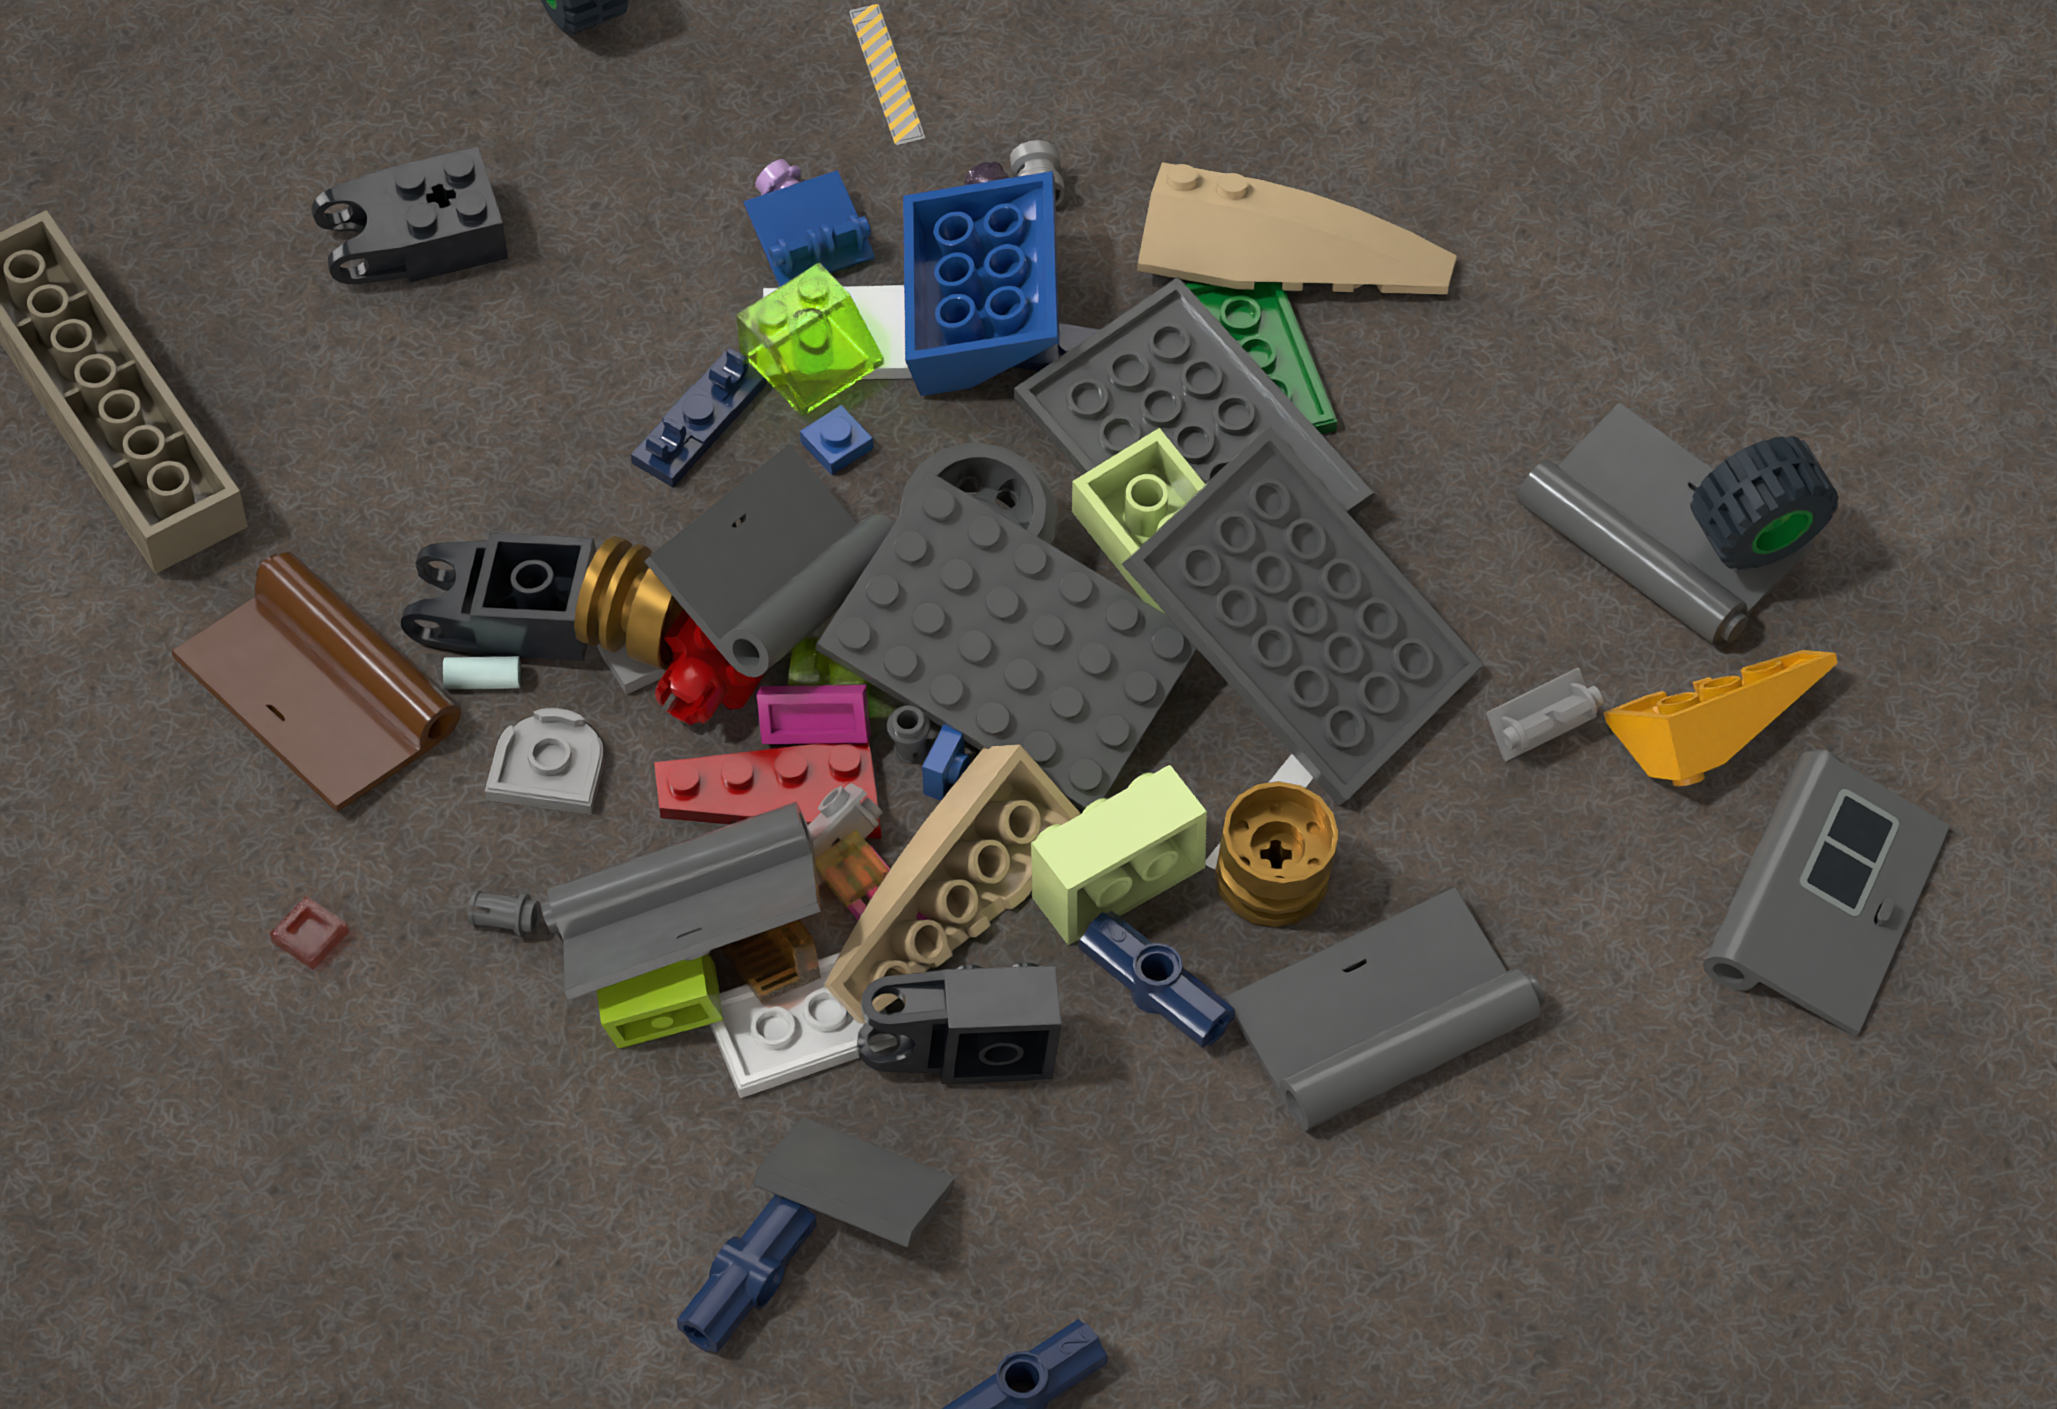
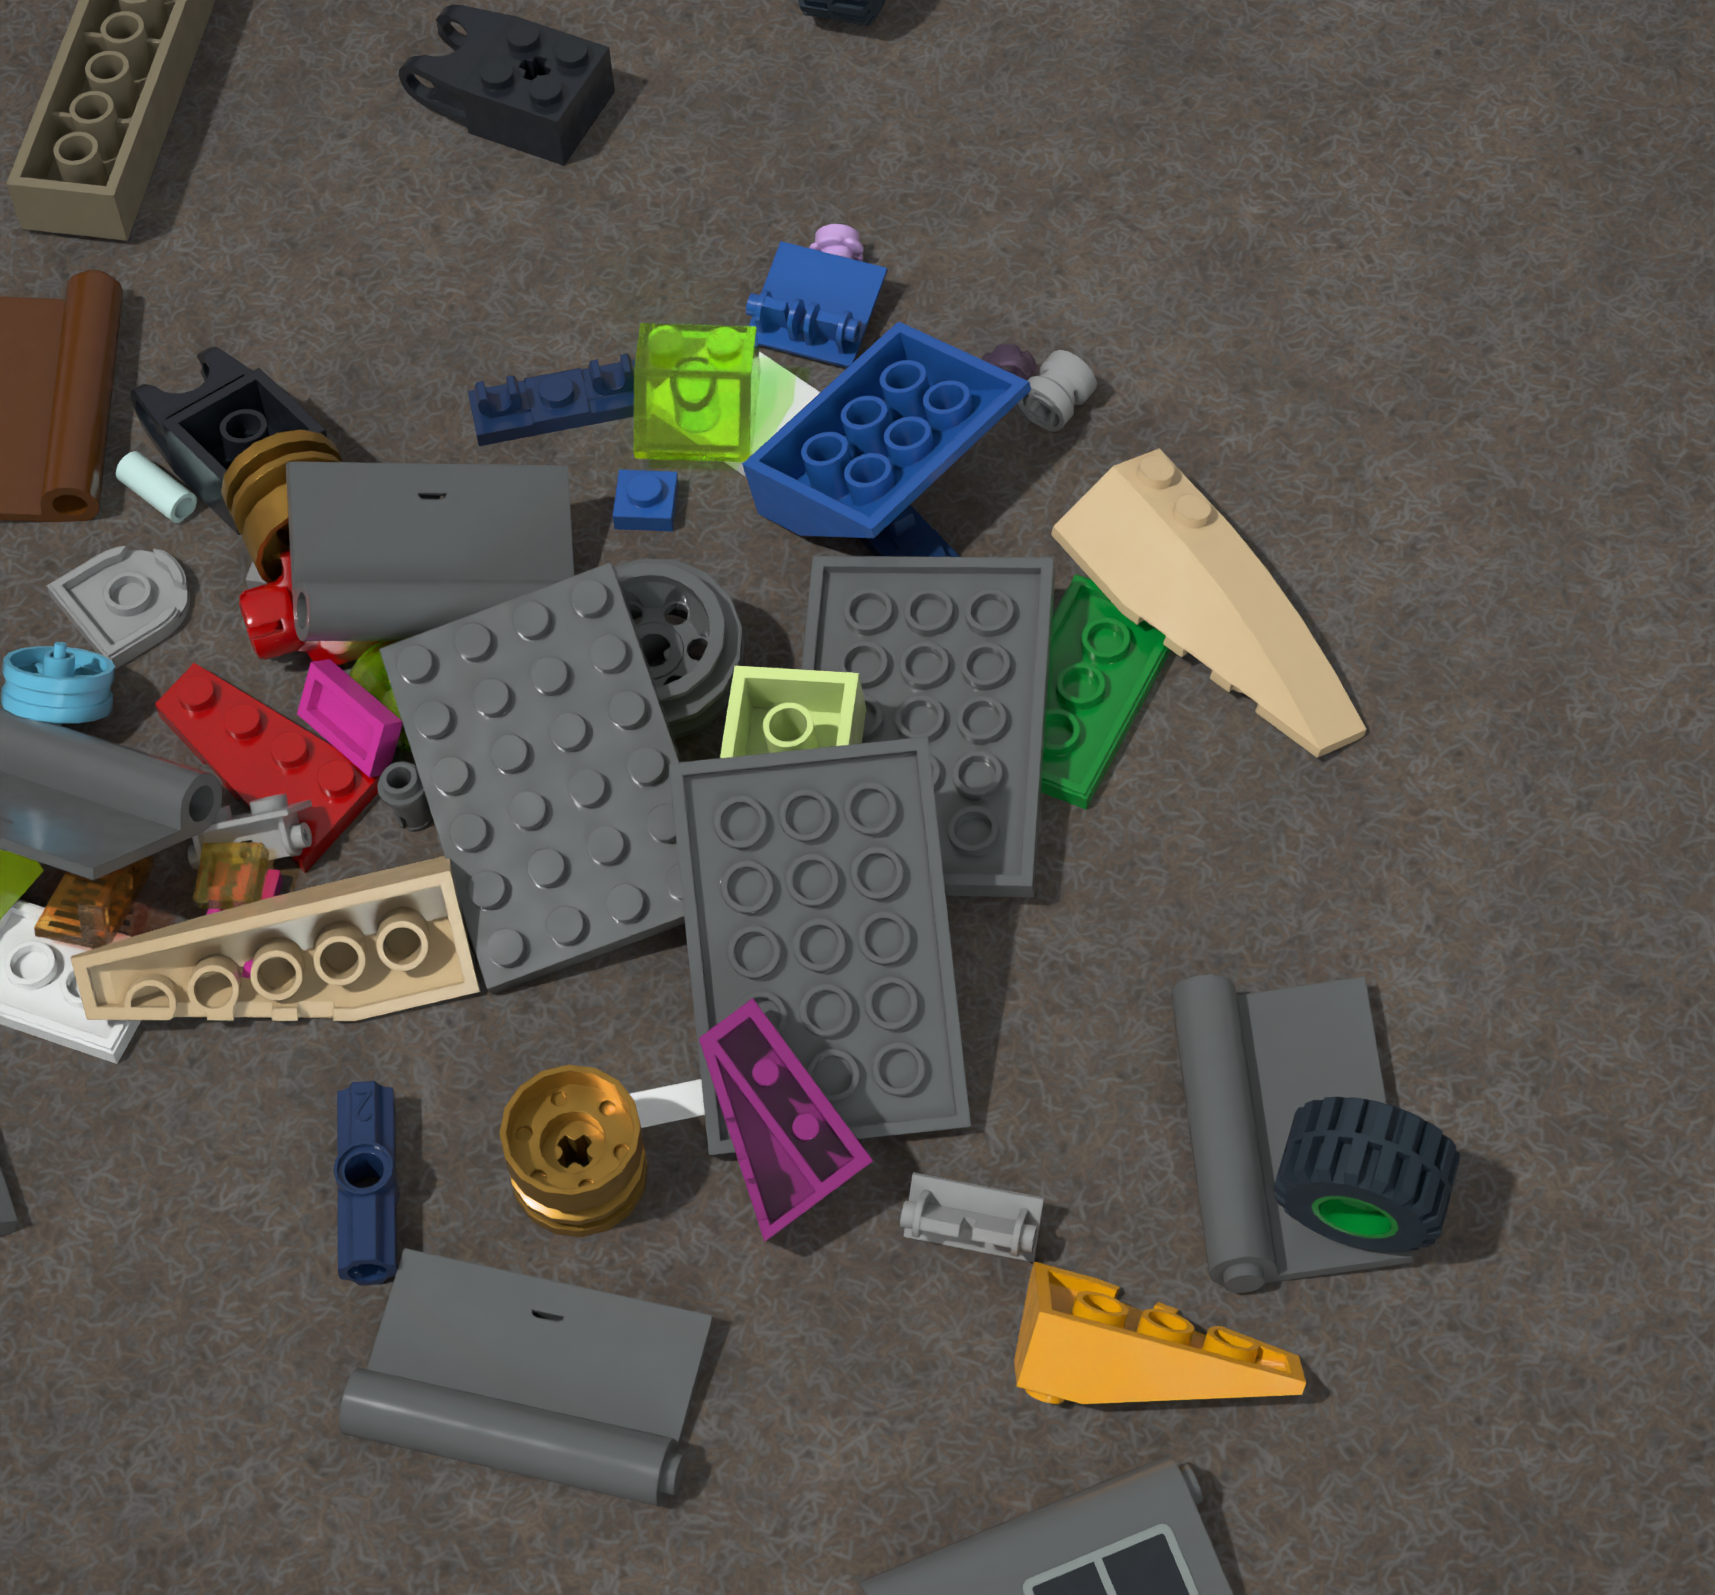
camera: 45 degrees right, 0 degrees up
sticker [849,4,925,145] -> none
black brick [856,963,1062,1084] -> none
blue plate [922,725,970,801] -> none
yellowish green brick [1031,765,1207,945] -> none
none -> medium azure wheel [1,642,115,726]
none -> magenta wedge [699,998,873,1242]

